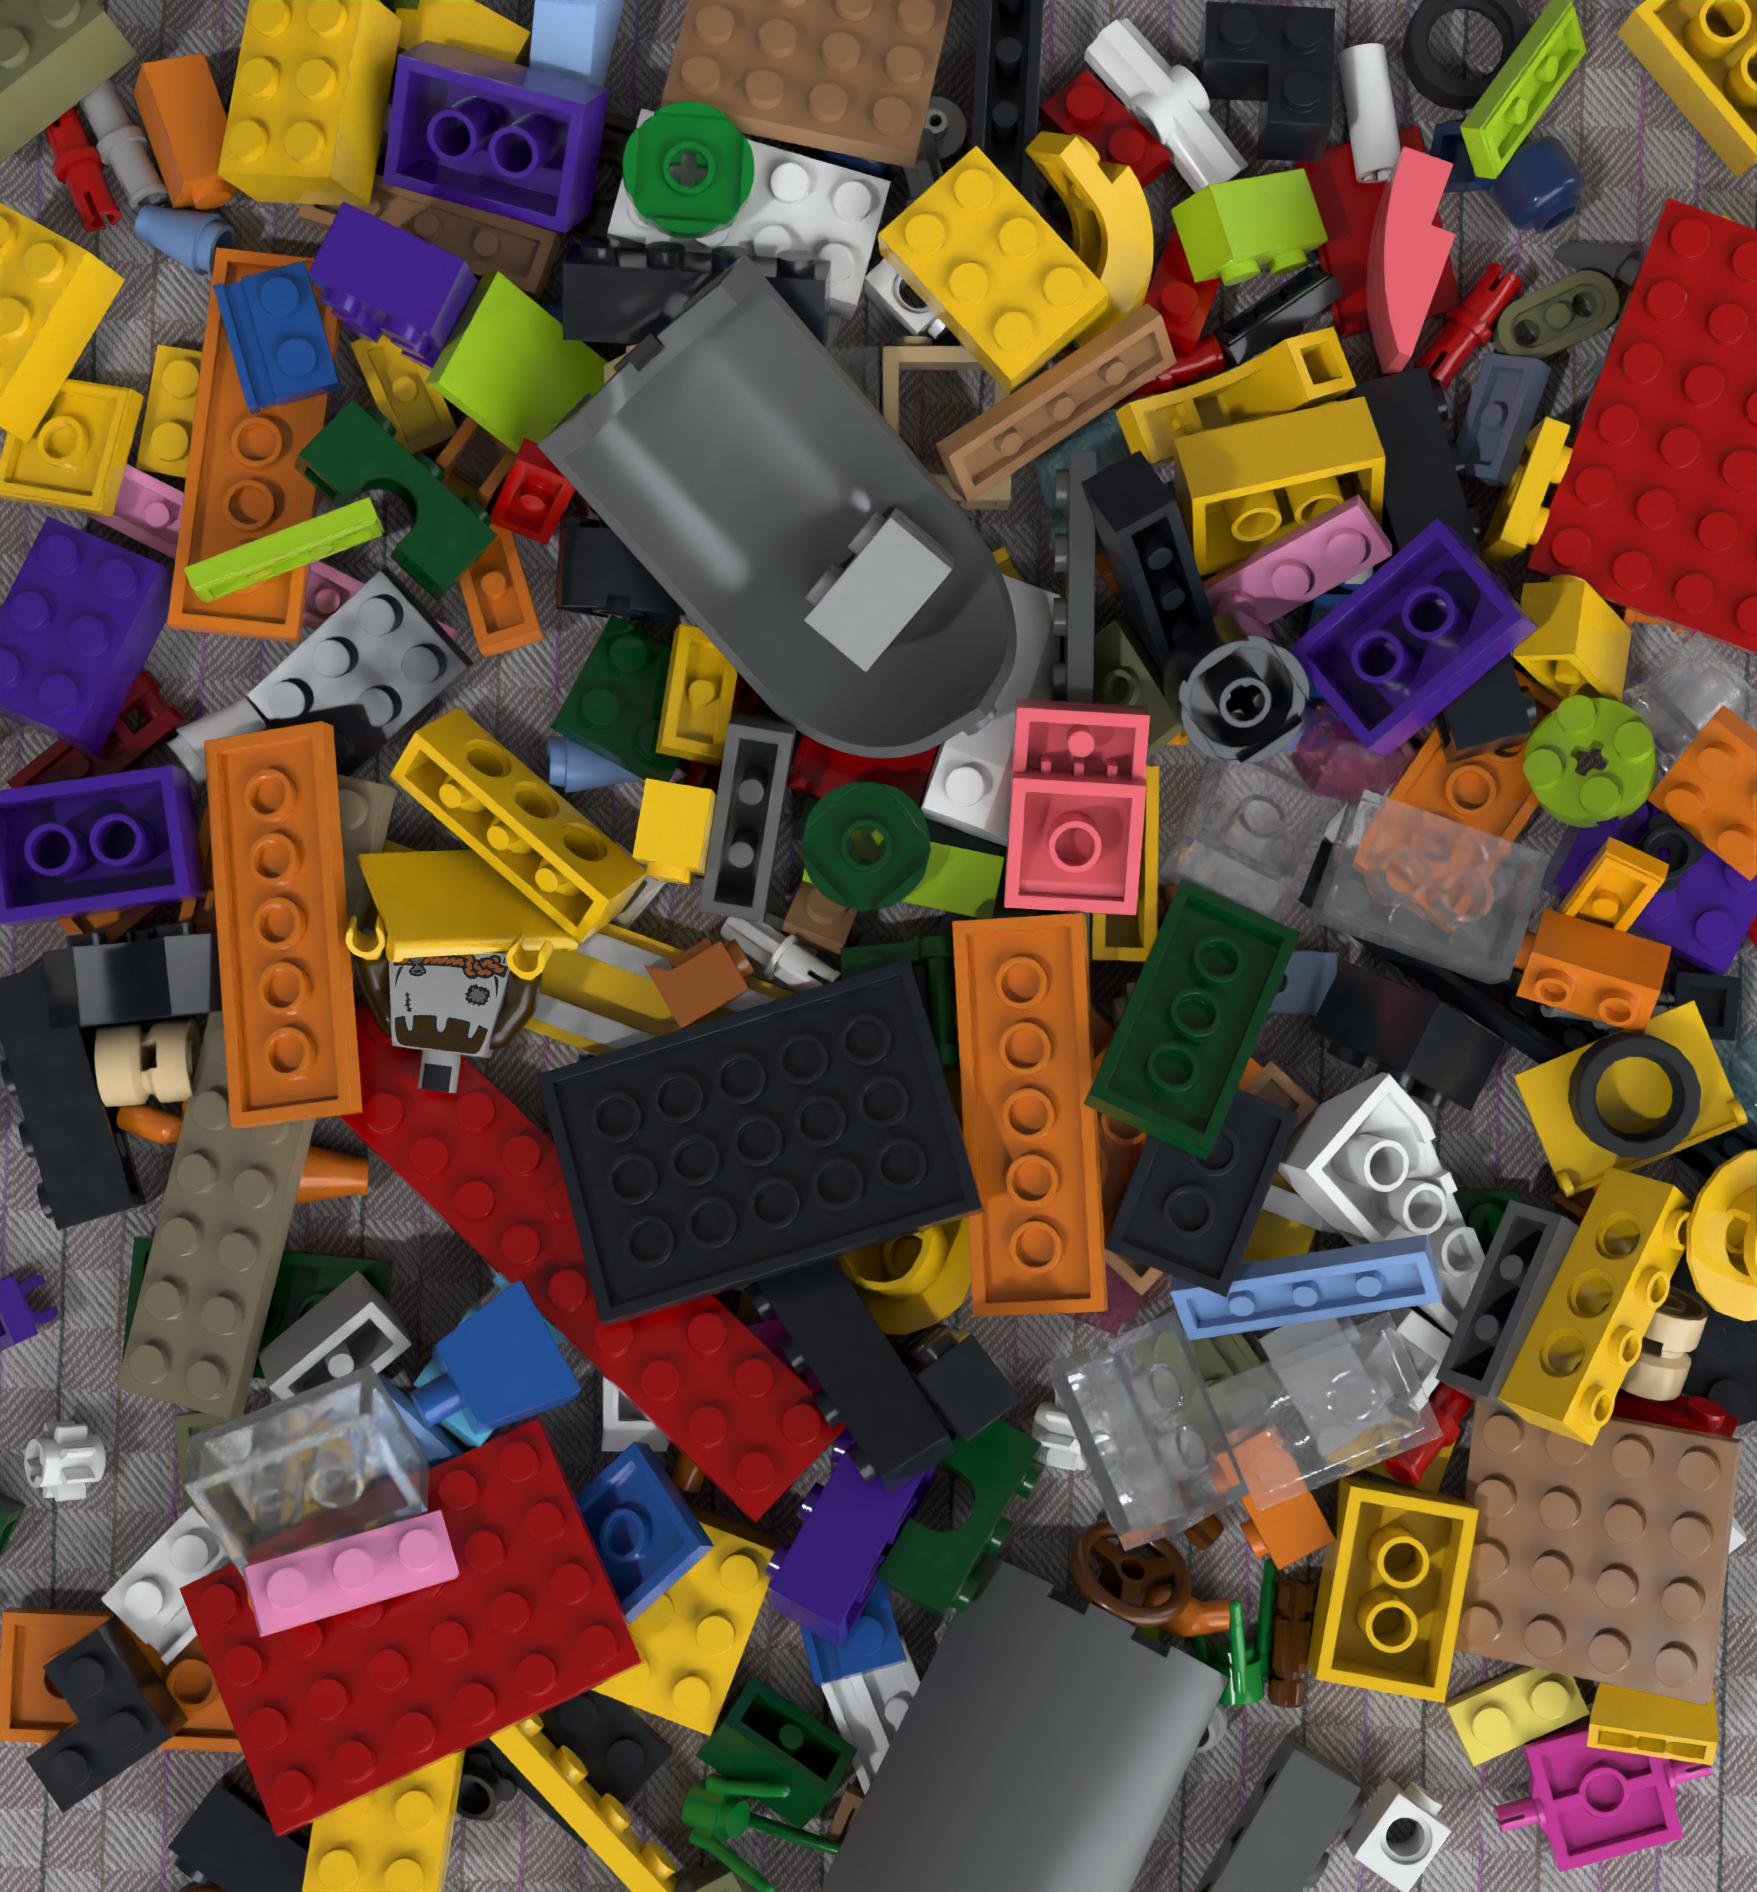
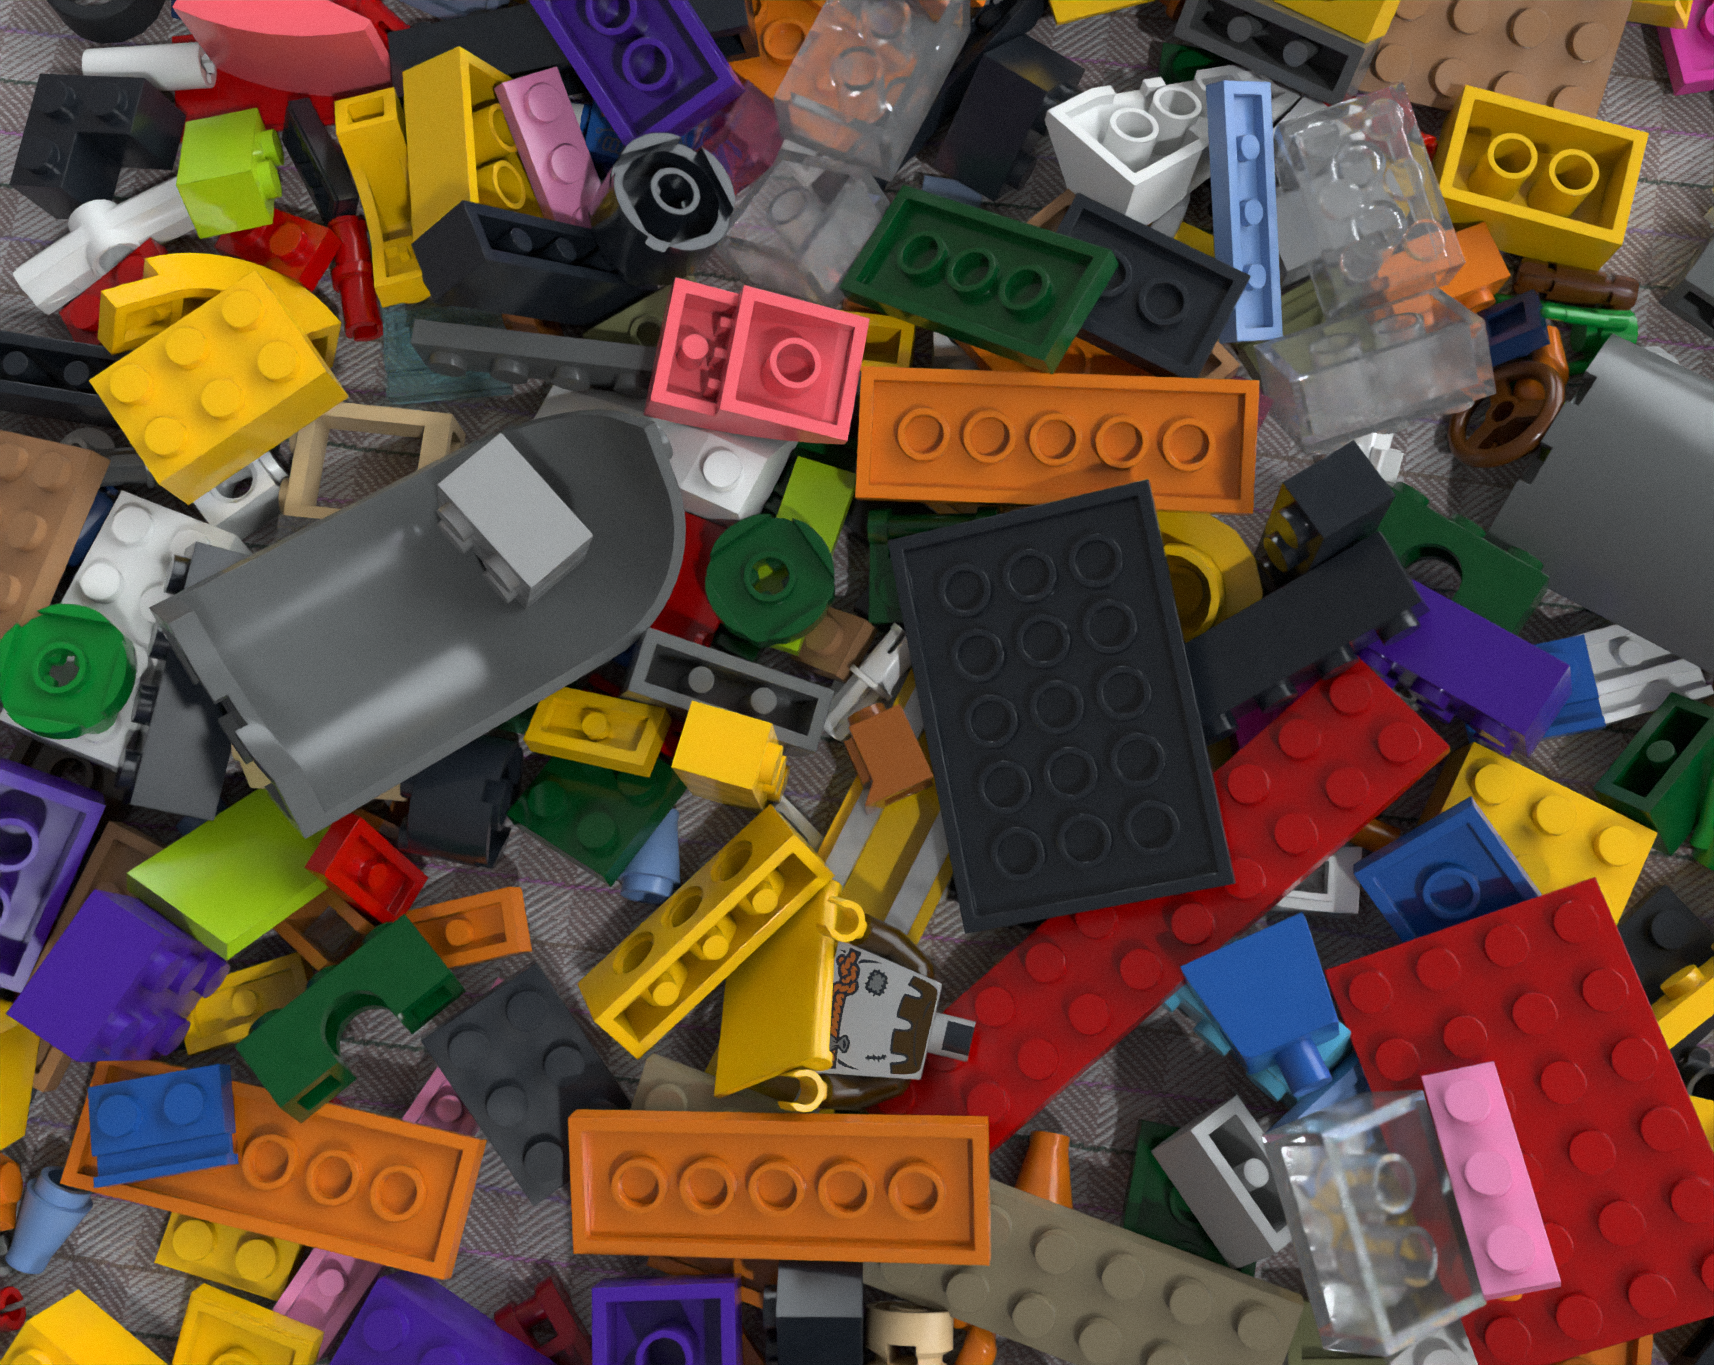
camera: 80 degrees left, 10 degrees down
white cone [167,697,267,785] -> none
lime tile [184,497,385,603] -> none
medium nougat plate [936,303,1177,503] -> none
light yellow plate [1443,1665,1590,1767] -> none
none -> dark blue plate [1474,289,1550,368]

